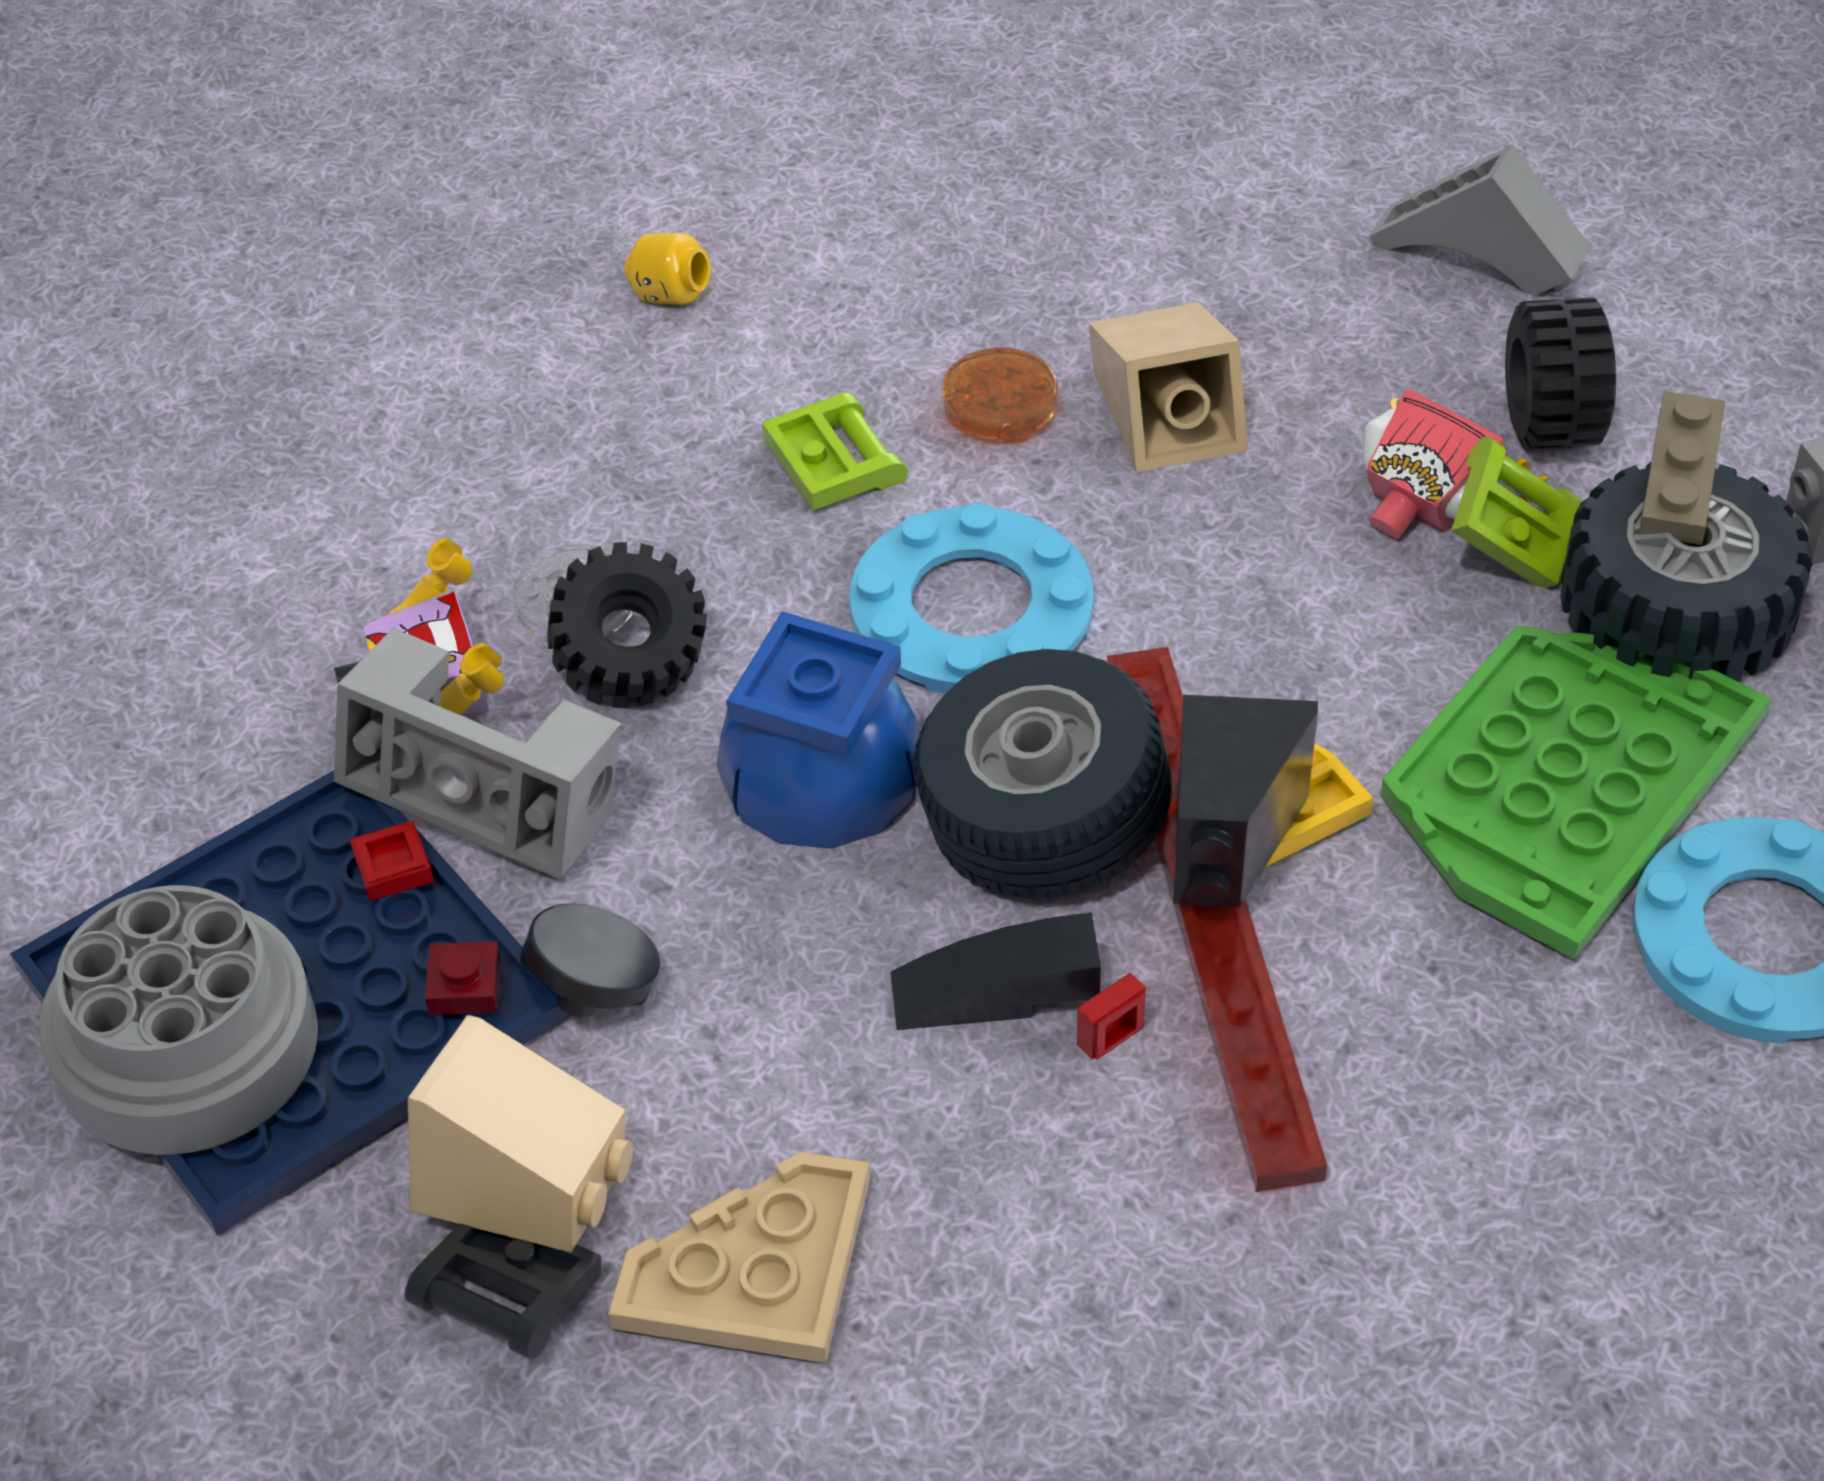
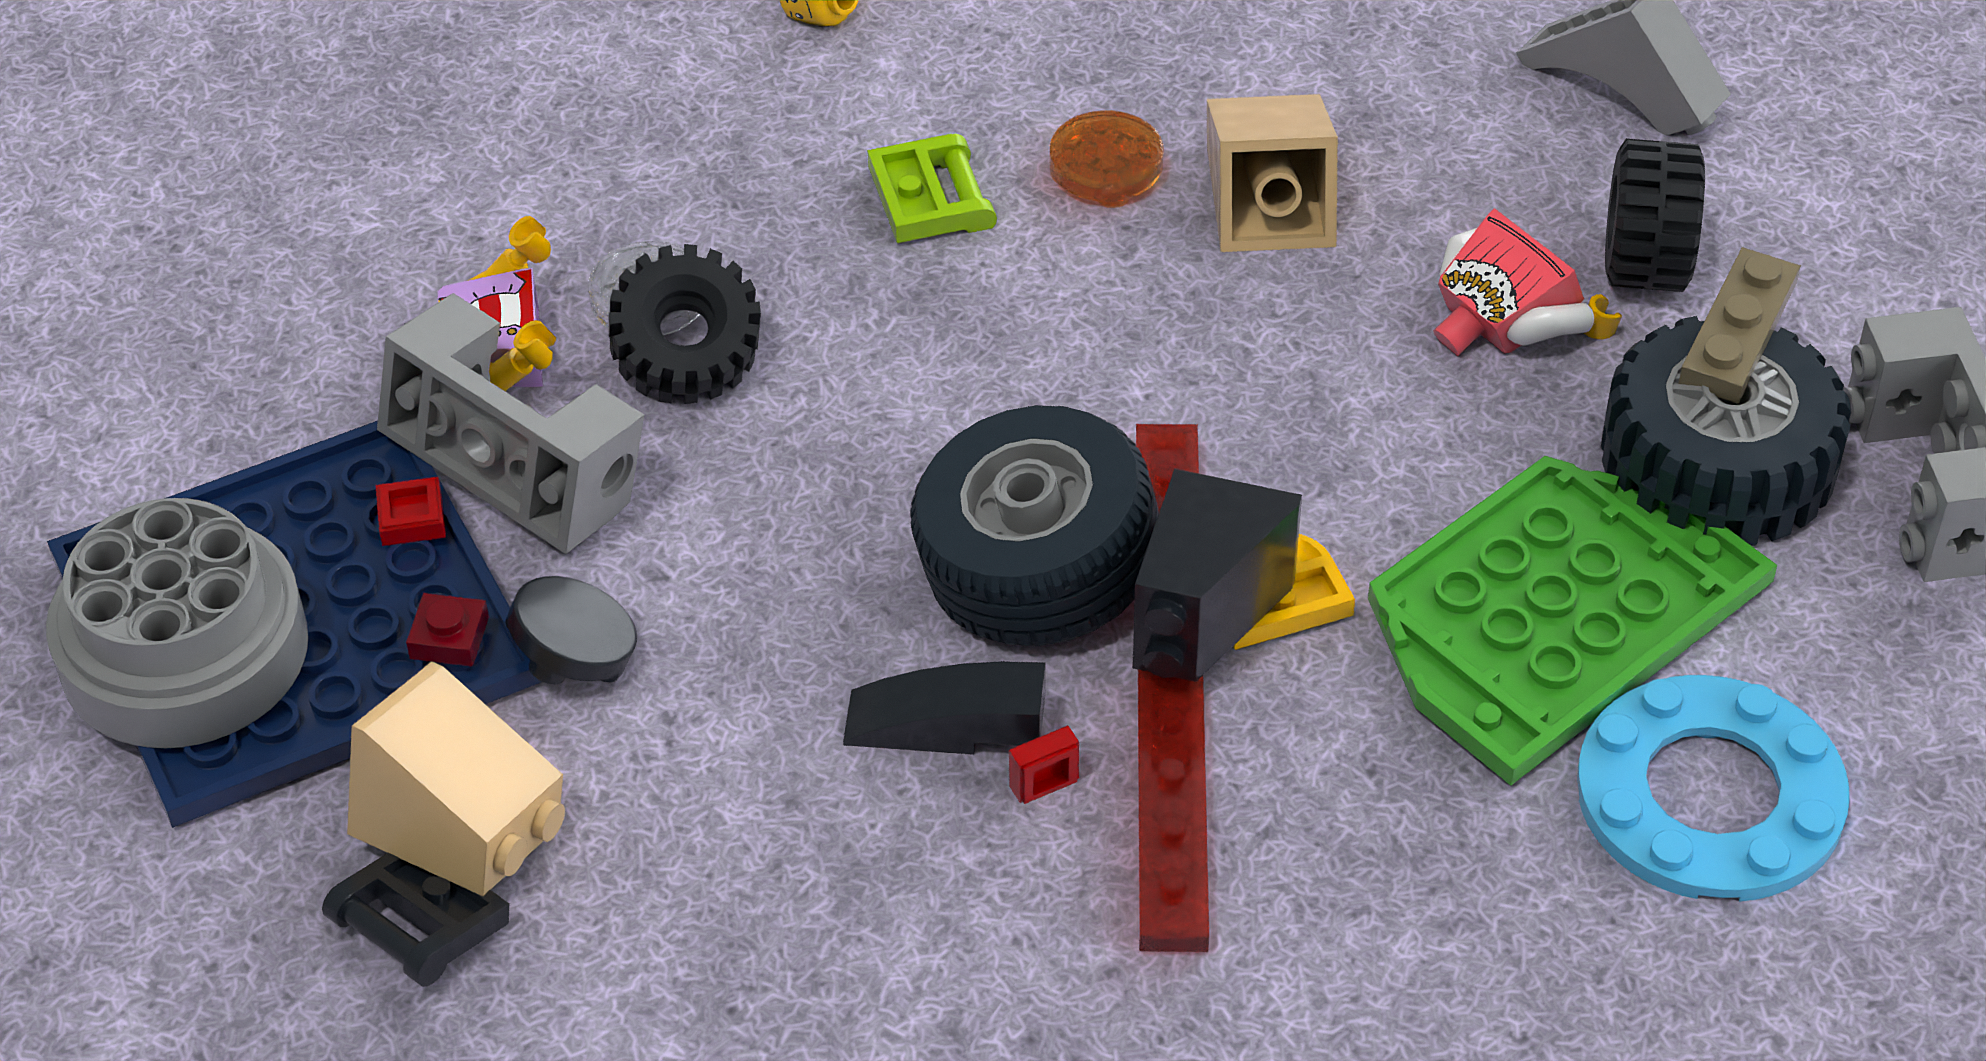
camera: 10 degrees right, 0 degrees up
tan plate [608,1152,870,1363] -> none
blue plate [716,611,920,849] -> none
medium azure plate [849,503,1094,694] -> none
lime plate [1451,436,1582,588] -> none

